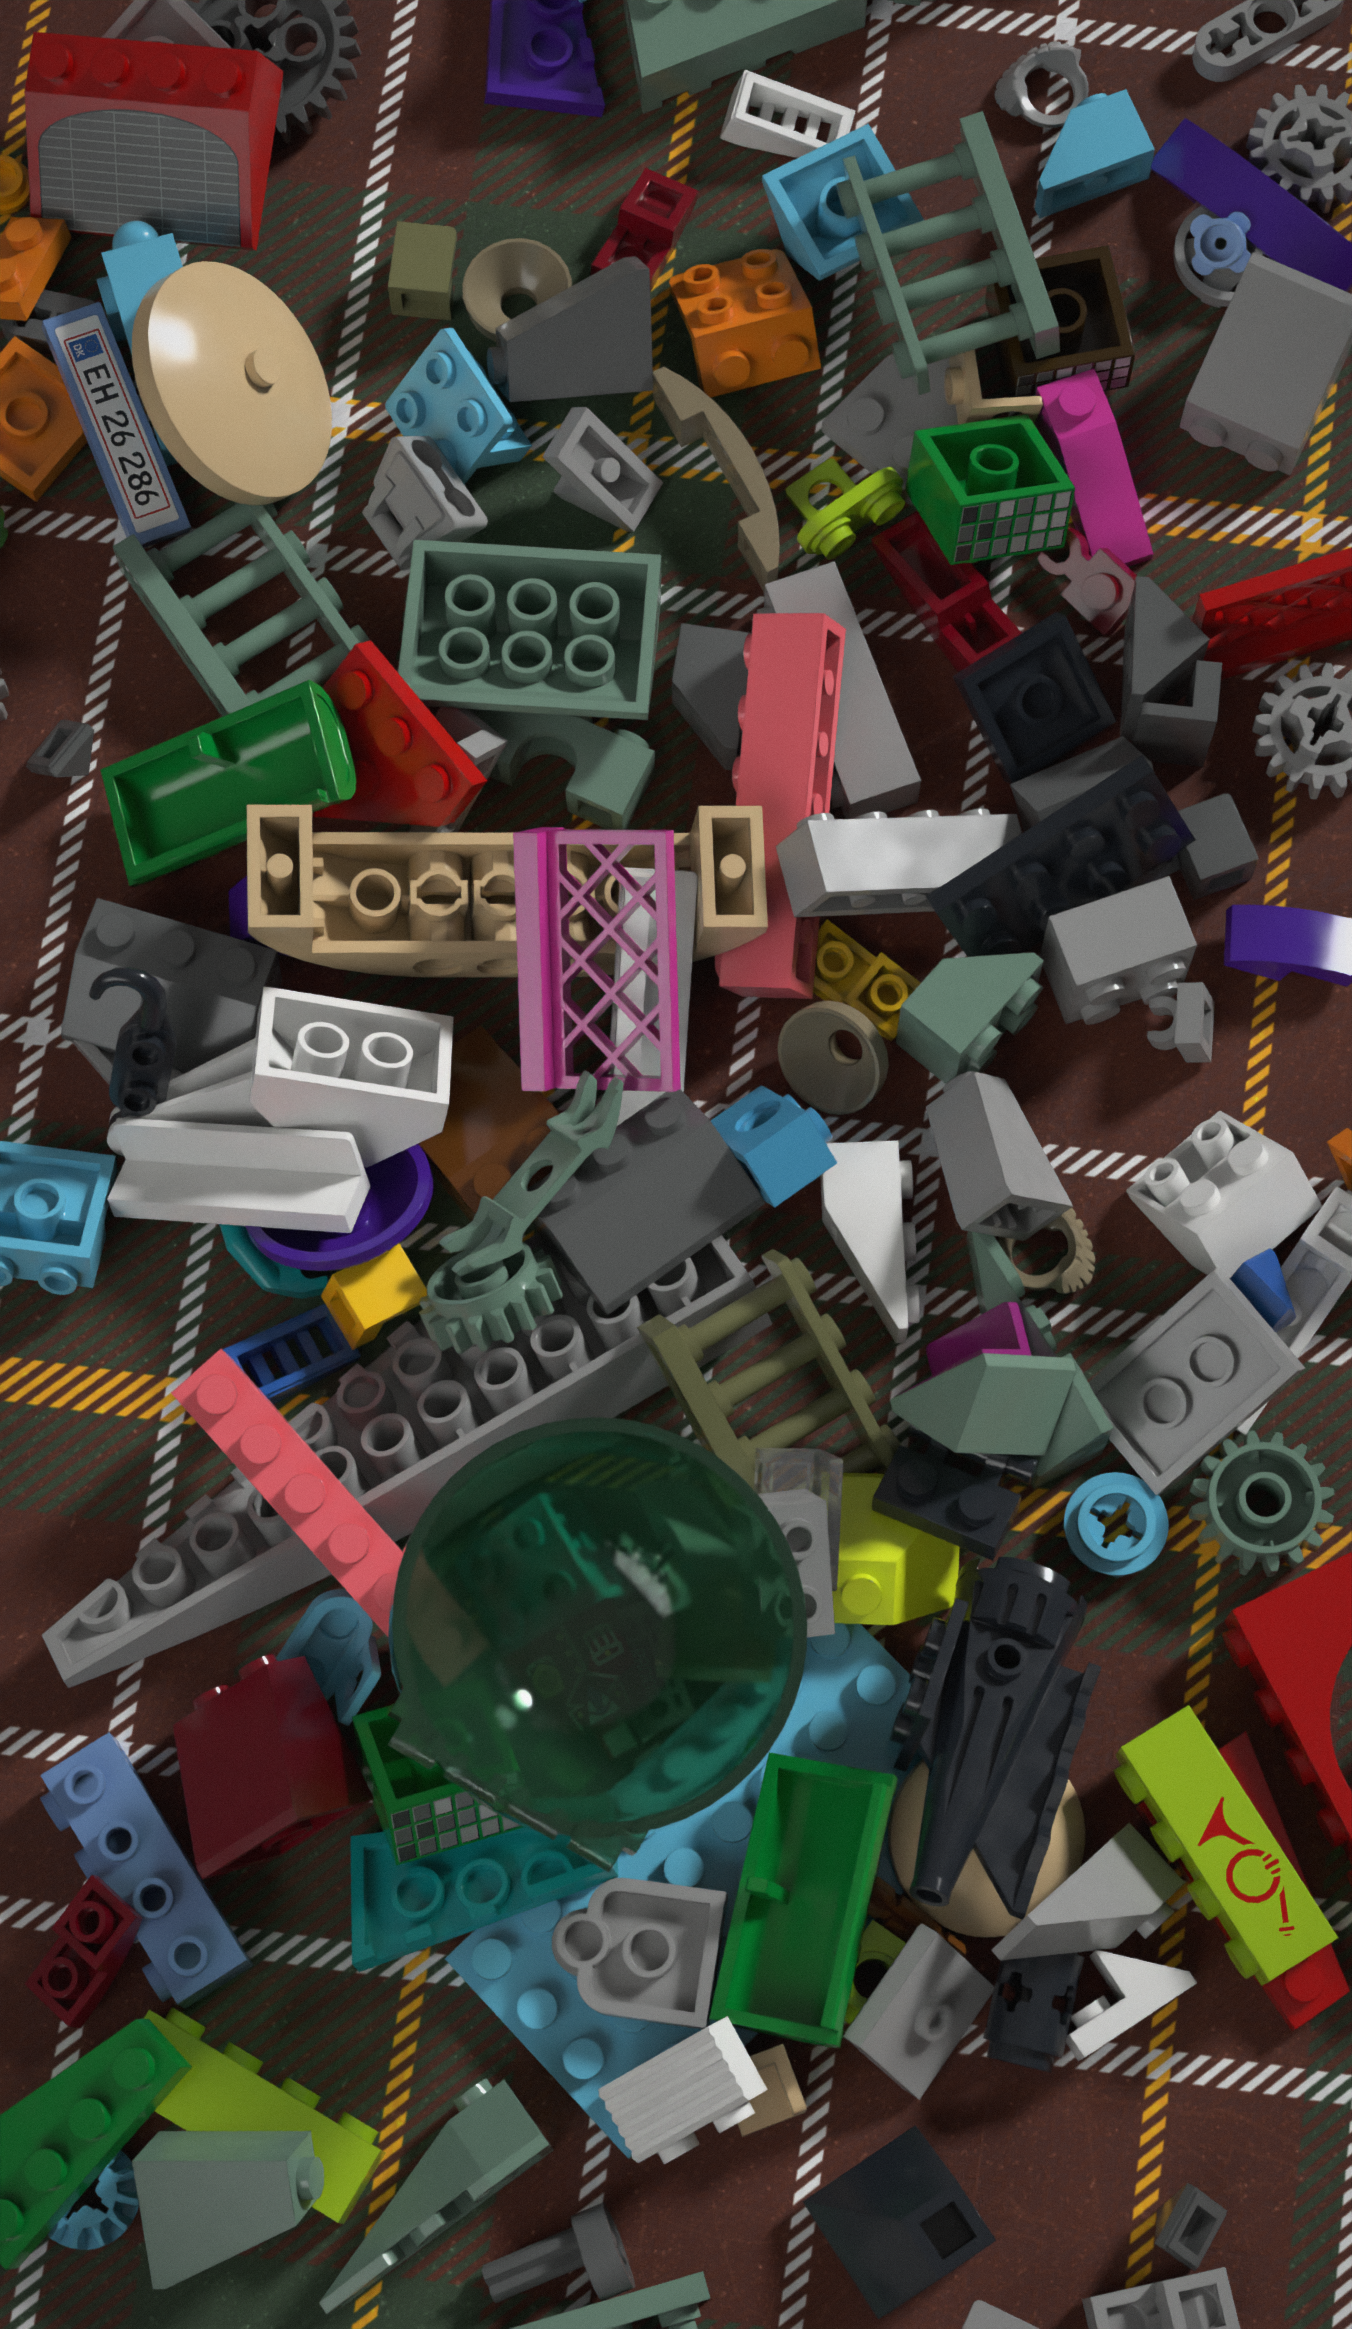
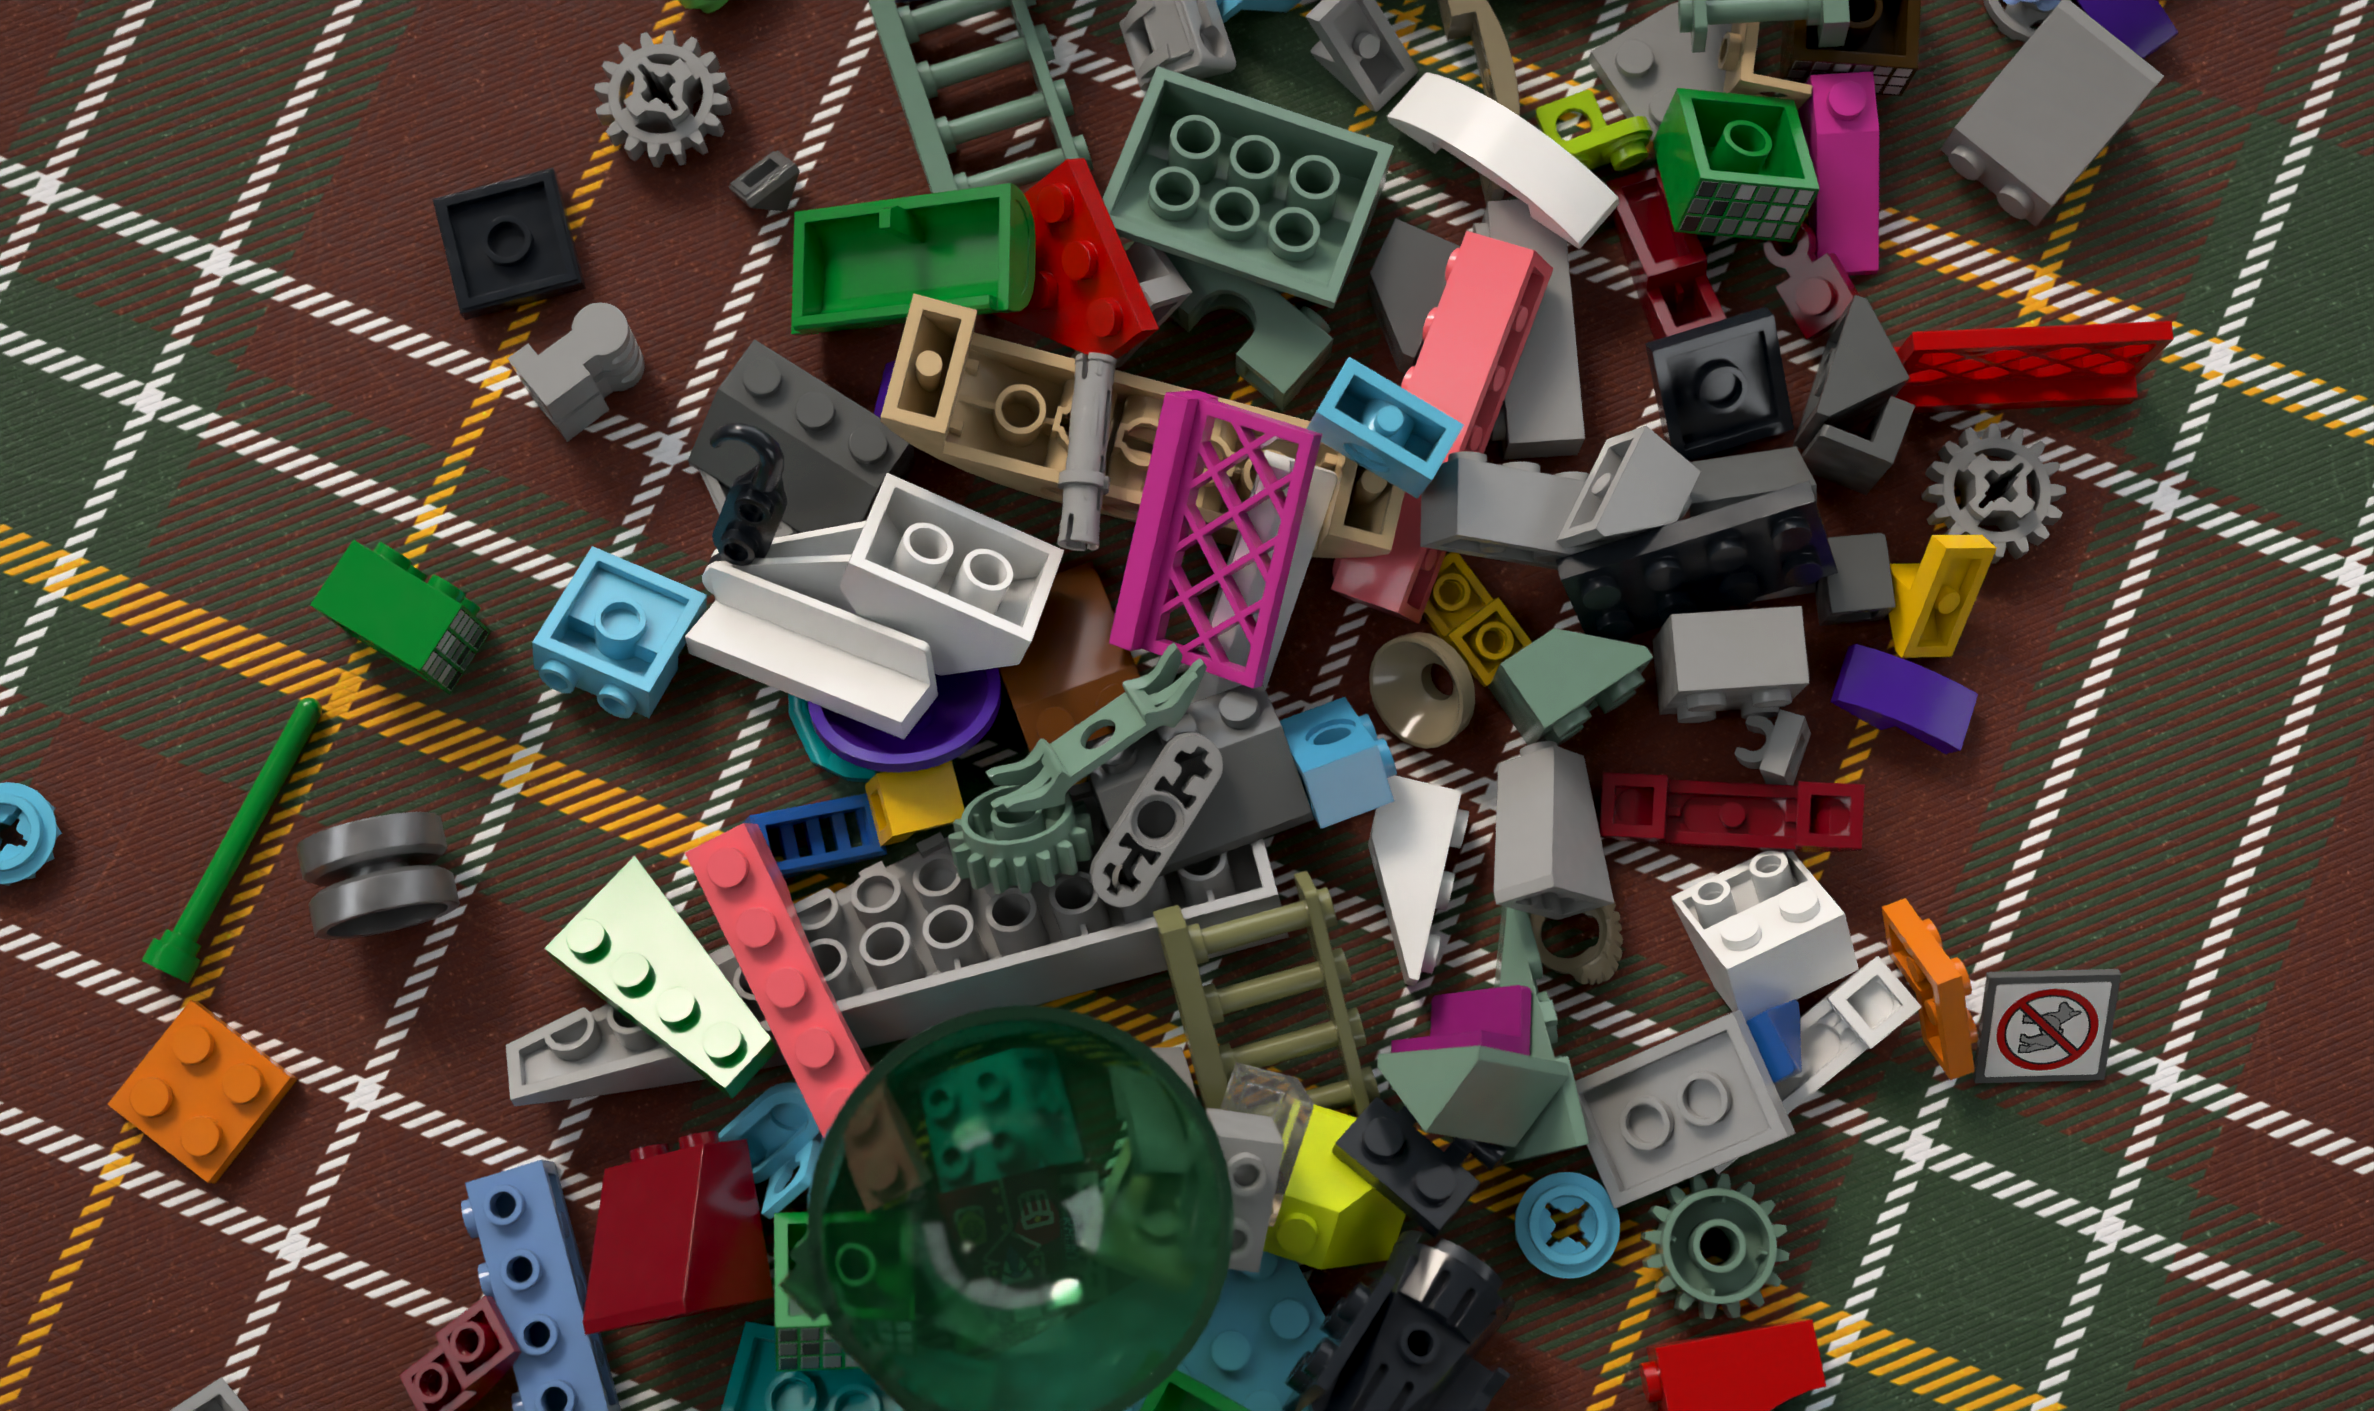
camera: 15 degrees right, 5 degrees up
none -> wing [545,856,778,1099]
none -> light grey pin [1057,352,1117,551]
none -> light grey beam [1090,732,1223,907]
none -> medium azure brick [1306,357,1464,499]
none -> white slope [1387,72,1619,249]
none -> light grey slope [1557,426,1701,549]
none -> dark red slope [1600,772,1865,852]
none -> yellow slope [1889,535,1997,658]

